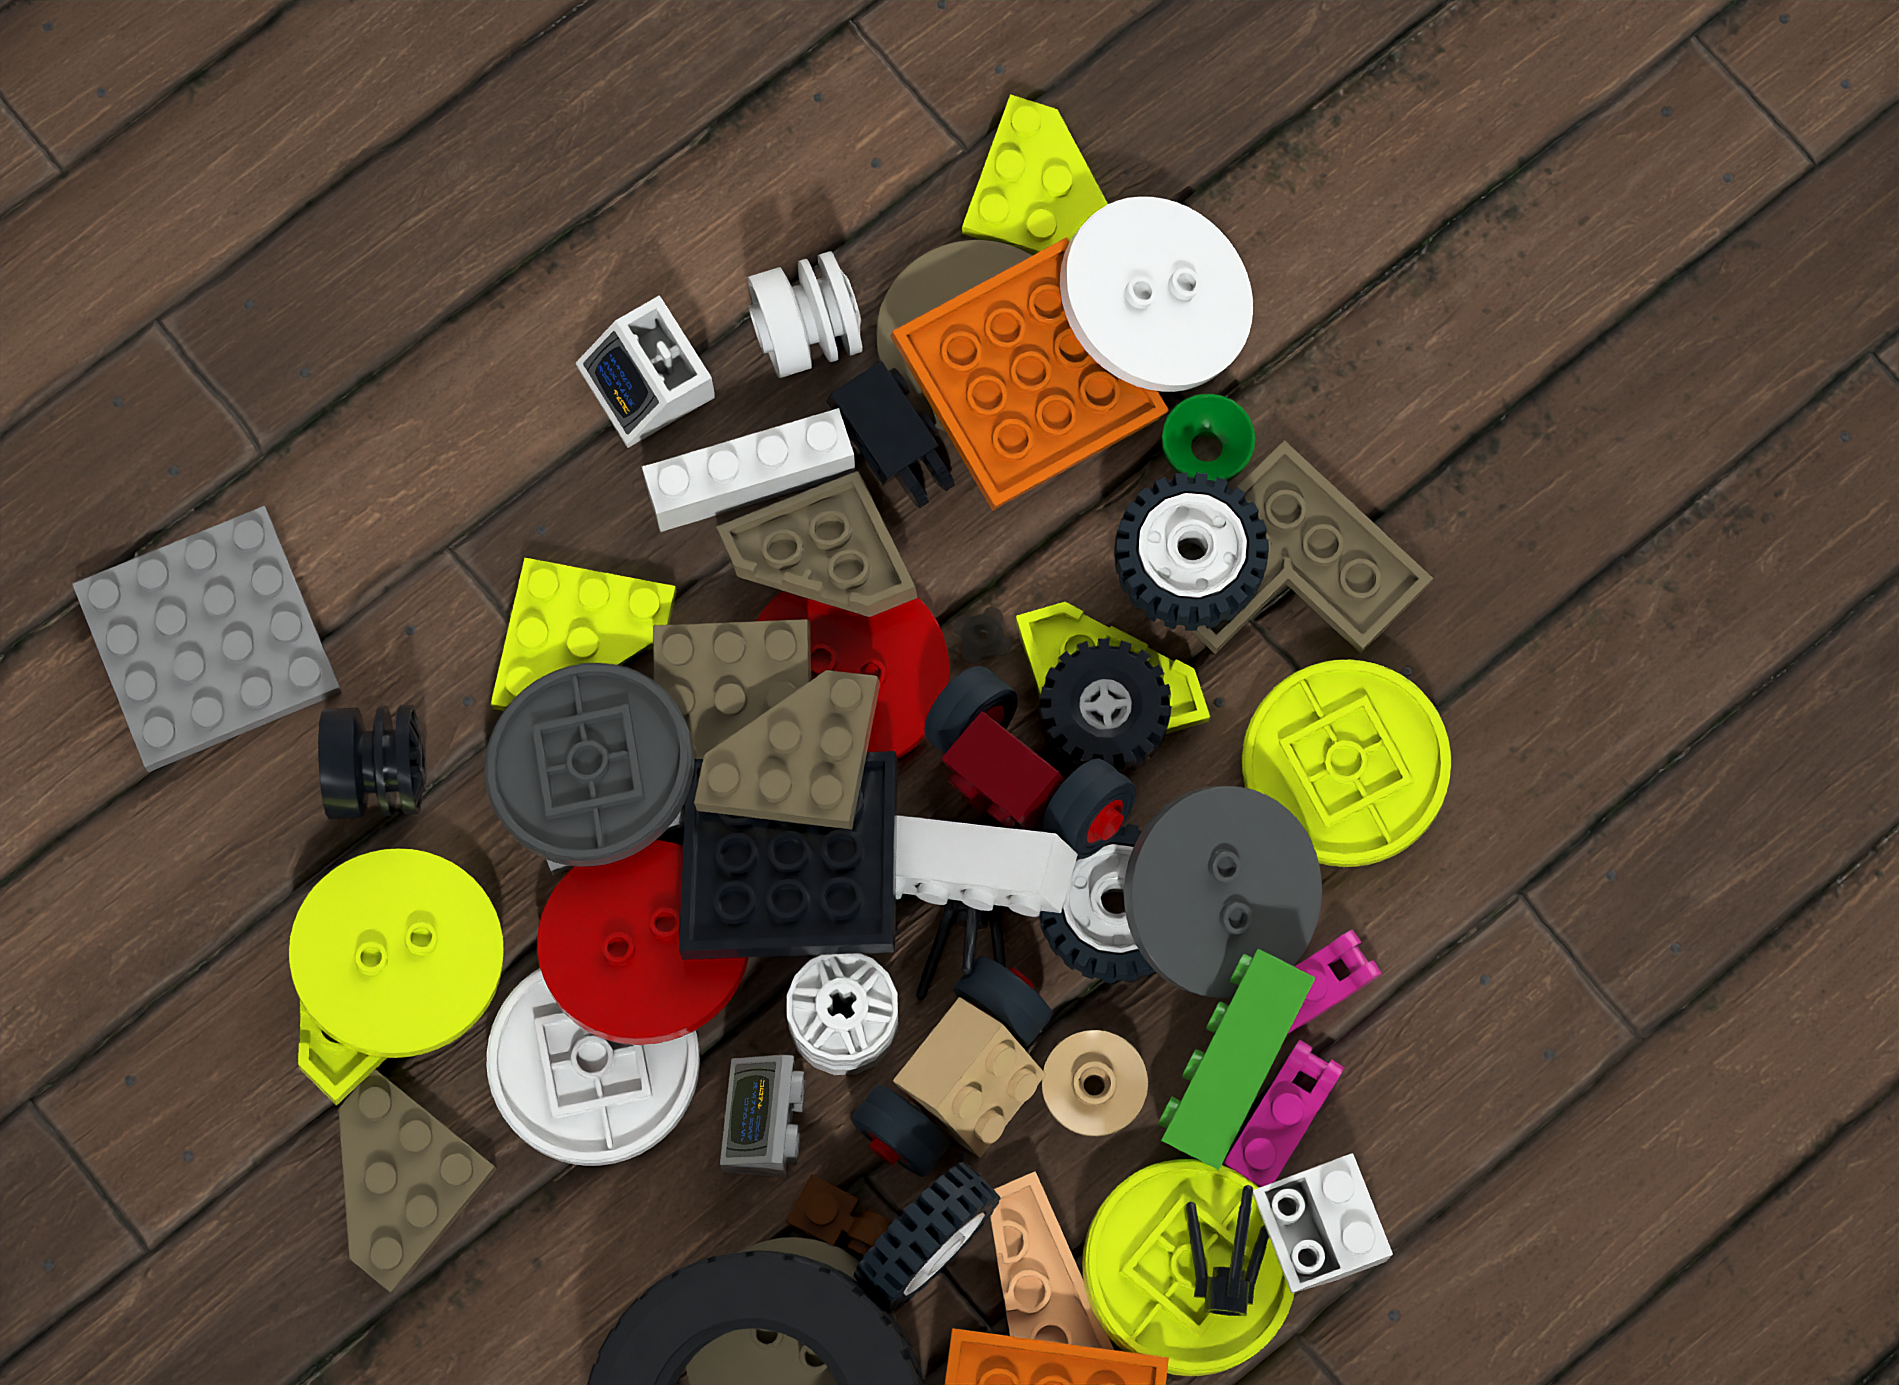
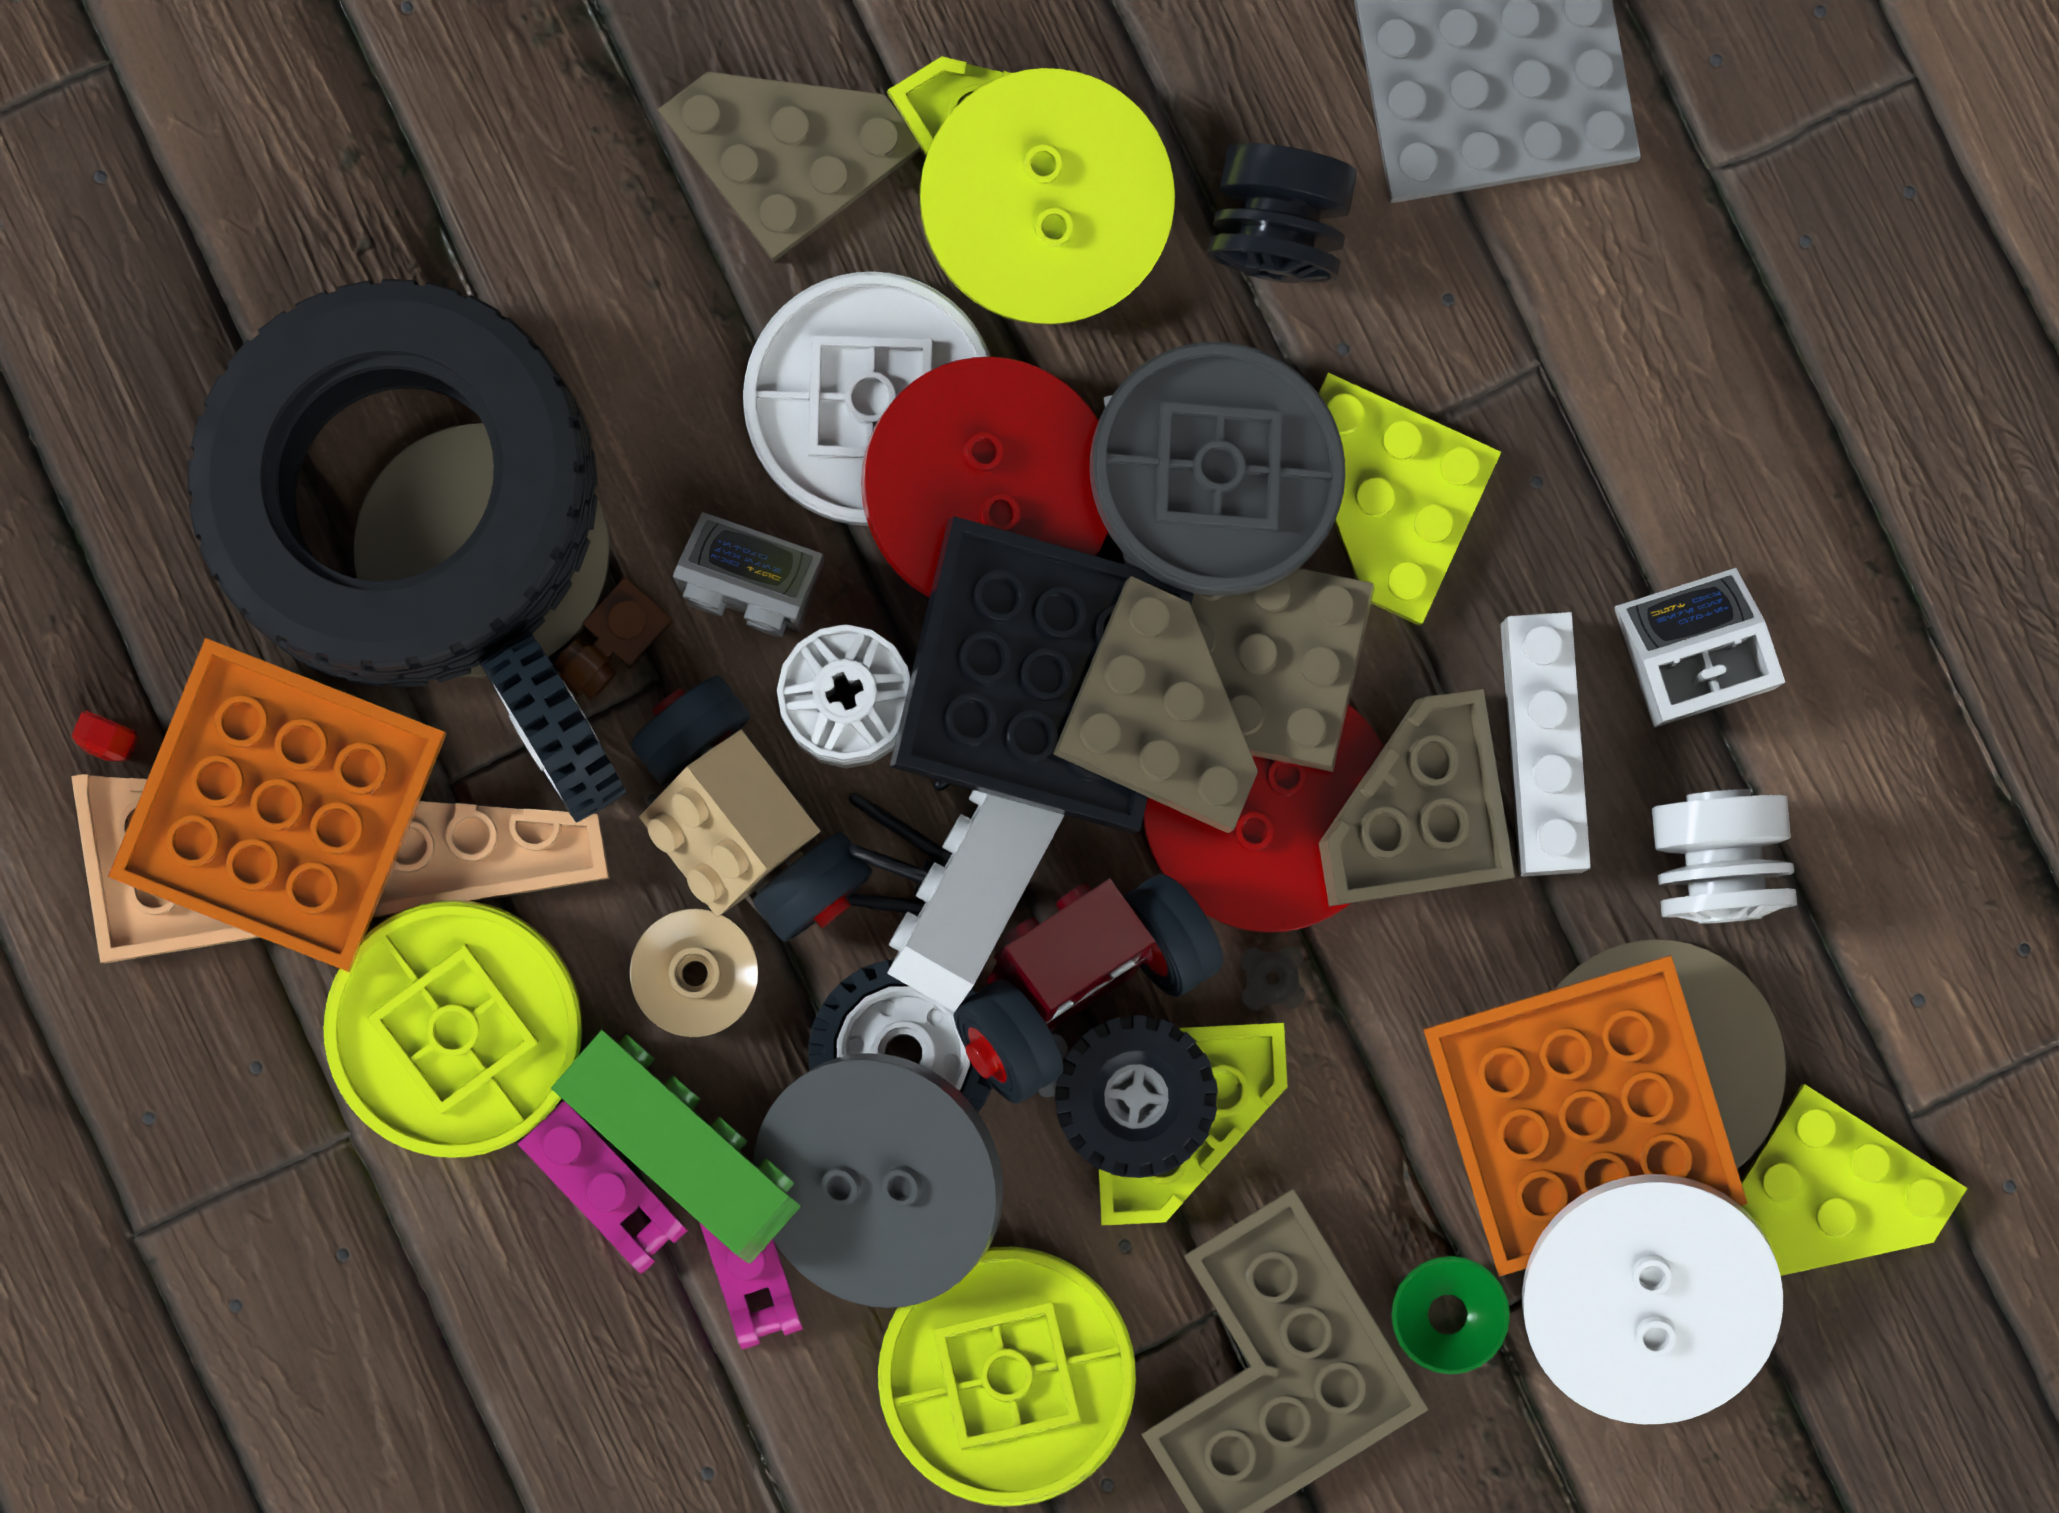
camera: 100 degrees right, 10 degrees up
black hinge [826,360,955,509] -> none
wheel [1114,472,1269,631] -> none
black plant [1186,1185,1269,1316] -> none
white slope [1253,1153,1393,1293] -> none

